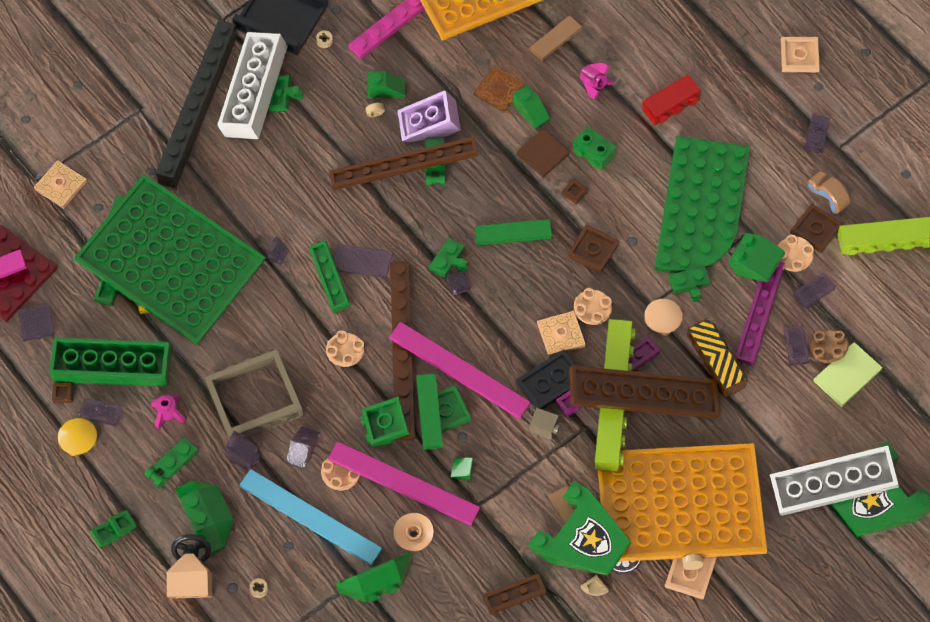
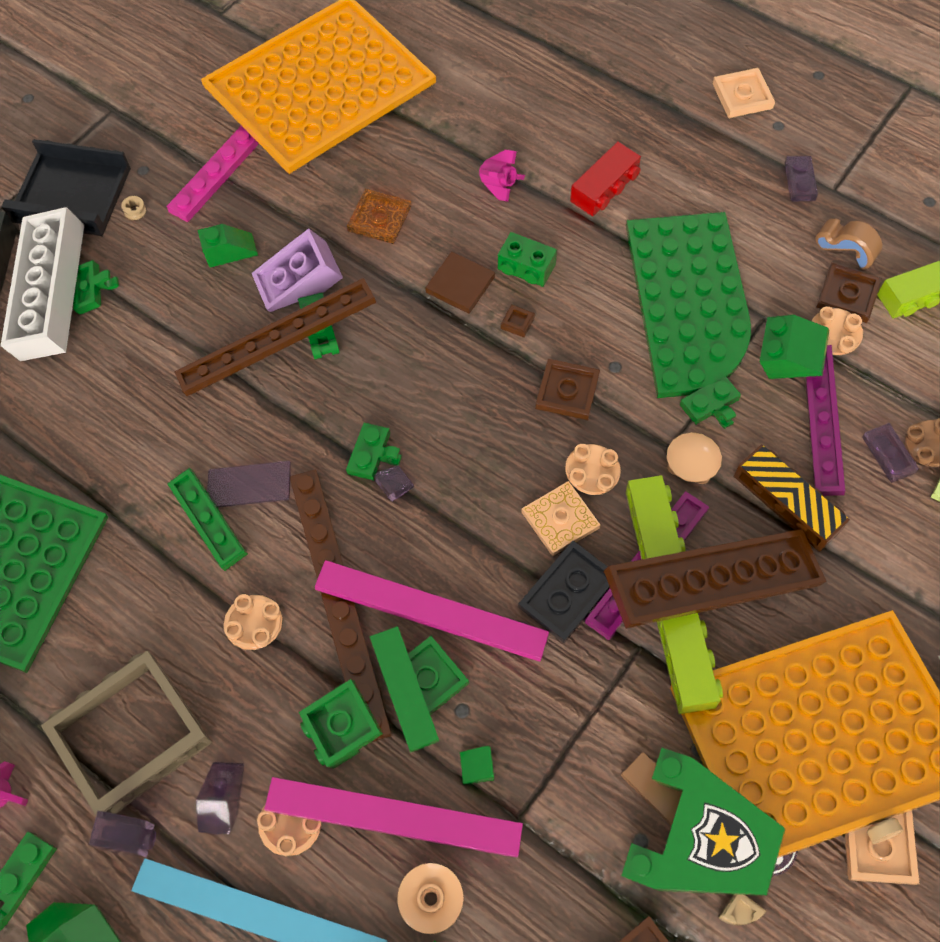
camera: 15 degrees left, 0 degrees up
slope [267,237,289,265] -> none
tan tile [365,103,385,117] -> none
green tile [475,219,552,245] -> none
green slope [513,84,550,130] -> none
dark tan brick [529,408,561,440] -> none
medium nougat tile [530,15,582,62] -> none
clear purple plate [793,272,836,309] -> none

